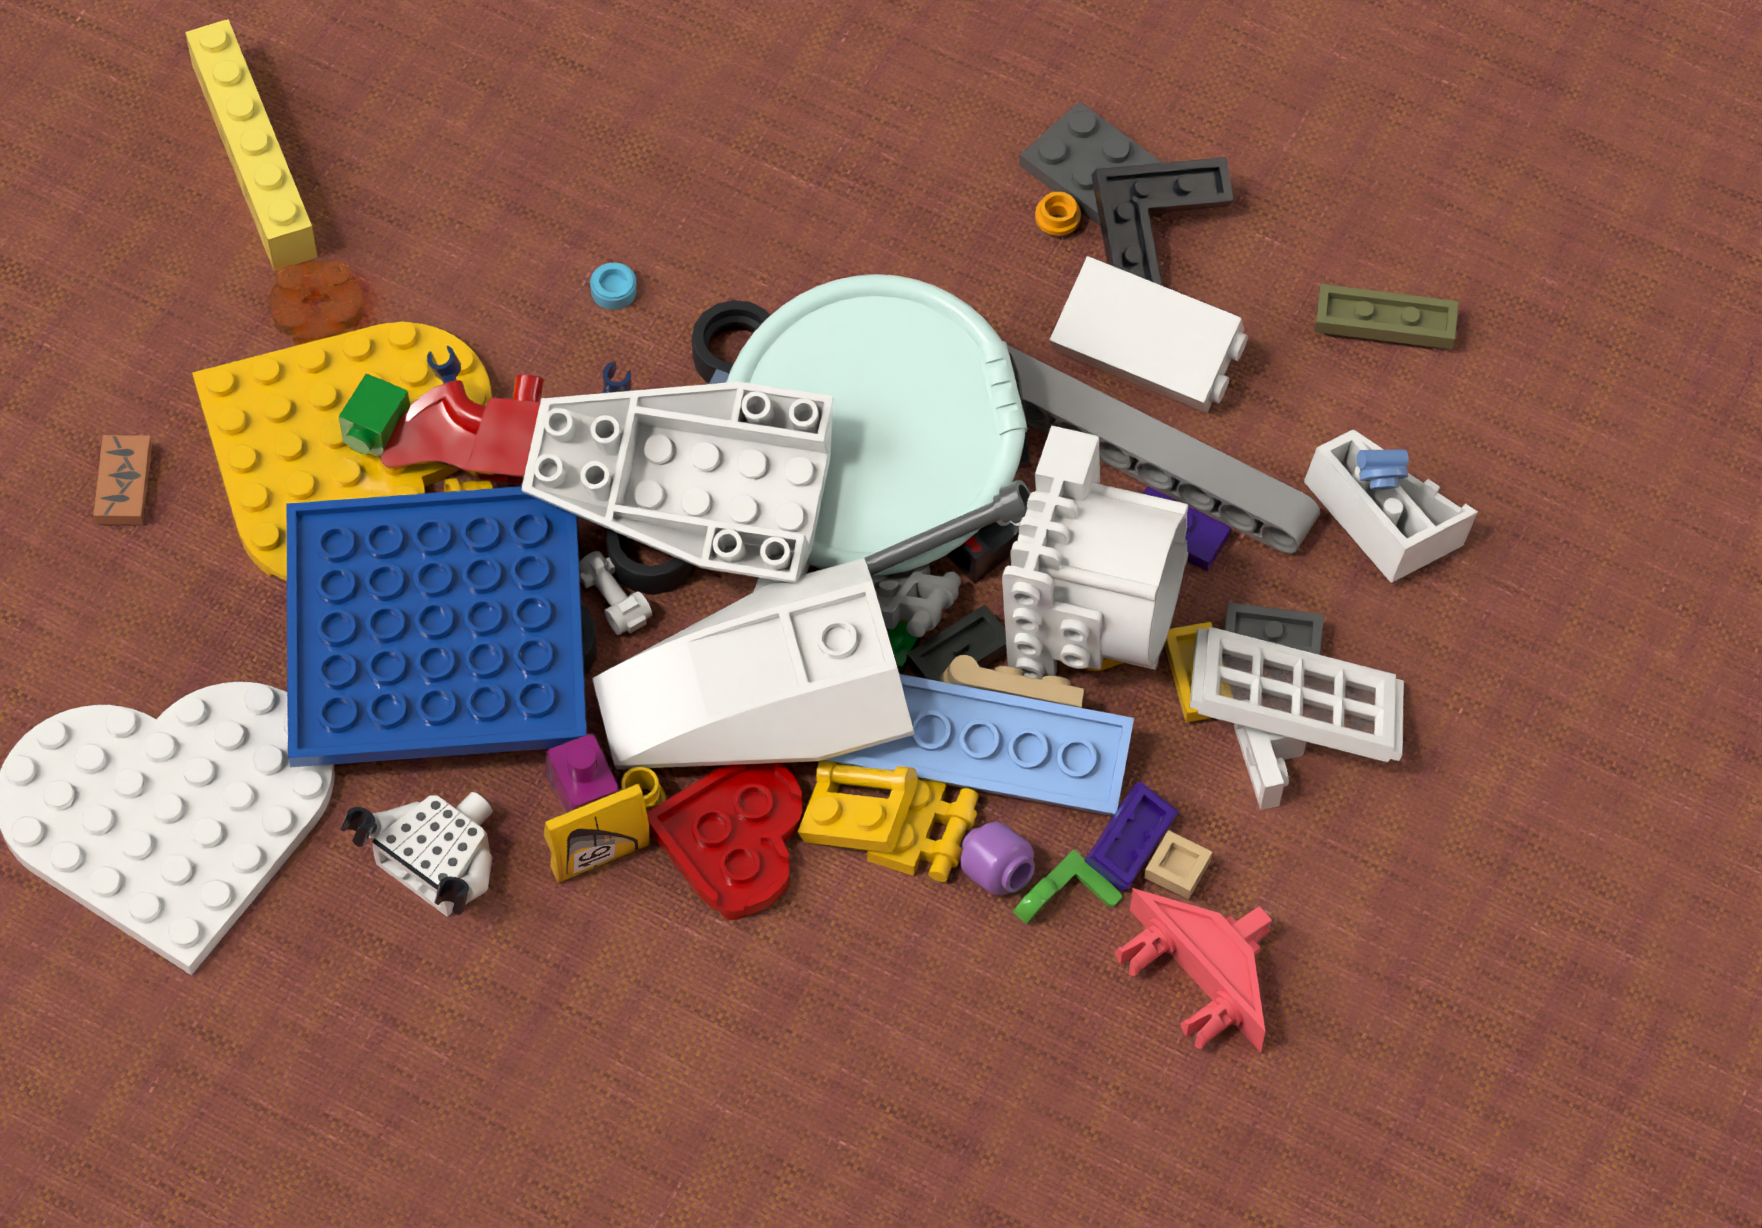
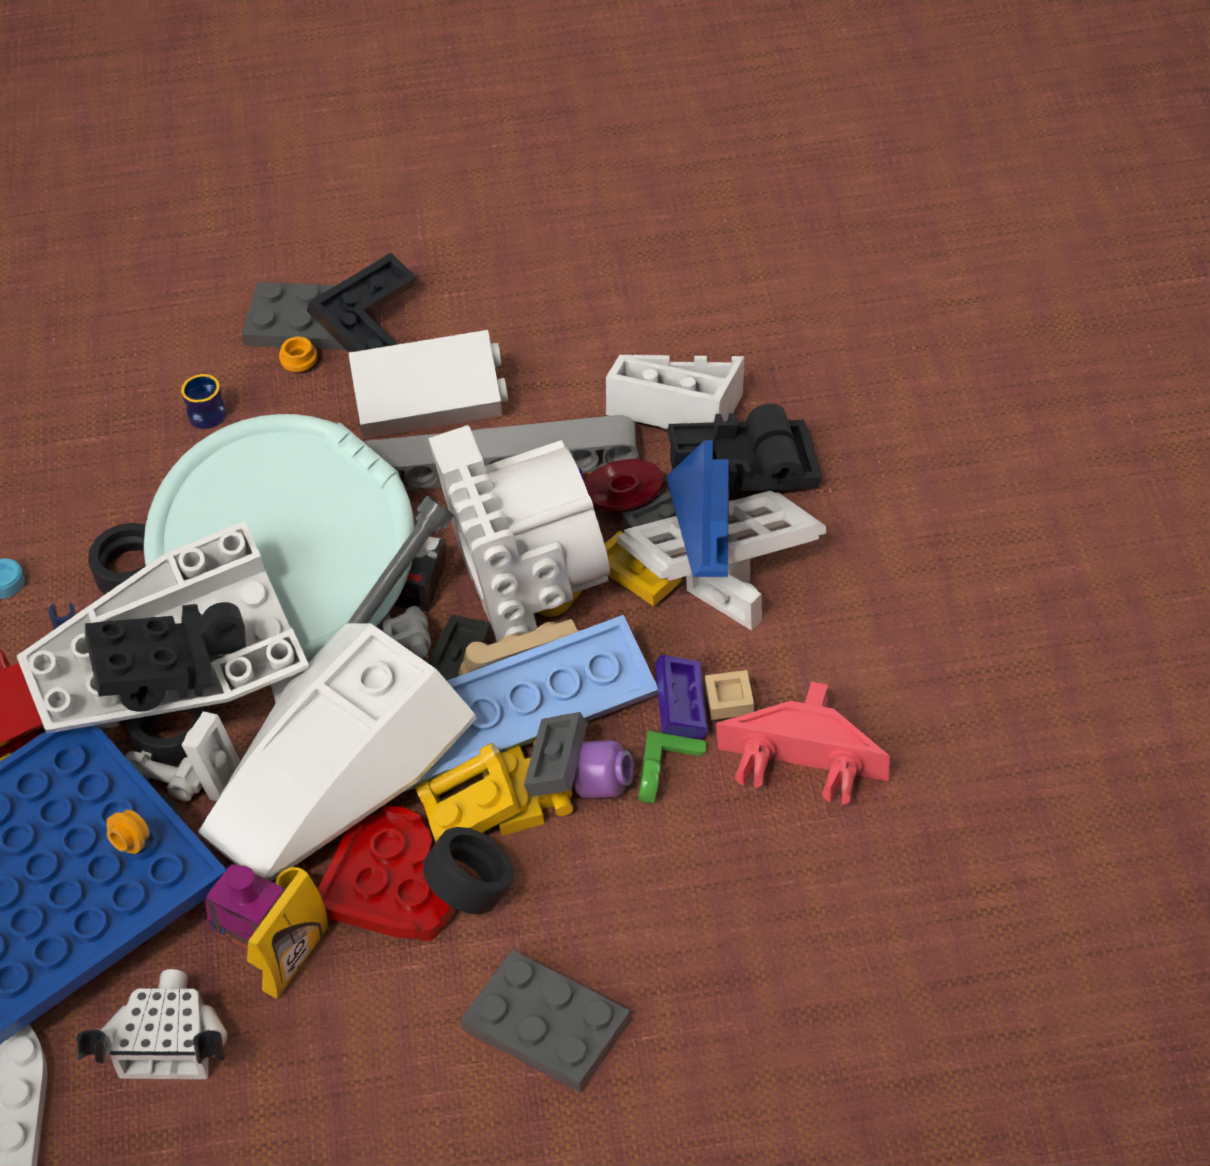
camera: 30 degrees left, 10 degrees down
olive plate [1314,284,1459,349] -> none
medium blue plate [1357,449,1409,490] -> none
none -> black plate [85,602,246,712]
none -> light orange plate [106,810,150,854]
none -> clear blue wheel [181,374,226,429]
none -> white plate [181,711,241,801]
none -> black tyre [423,827,514,915]
none -> dark grey plate [460,949,631,1093]
none -> dark grey plate [524,712,588,797]
none -> dark red dish [584,459,664,511]
none -> black plate [667,404,822,500]
none -> blue wedge [667,440,729,577]

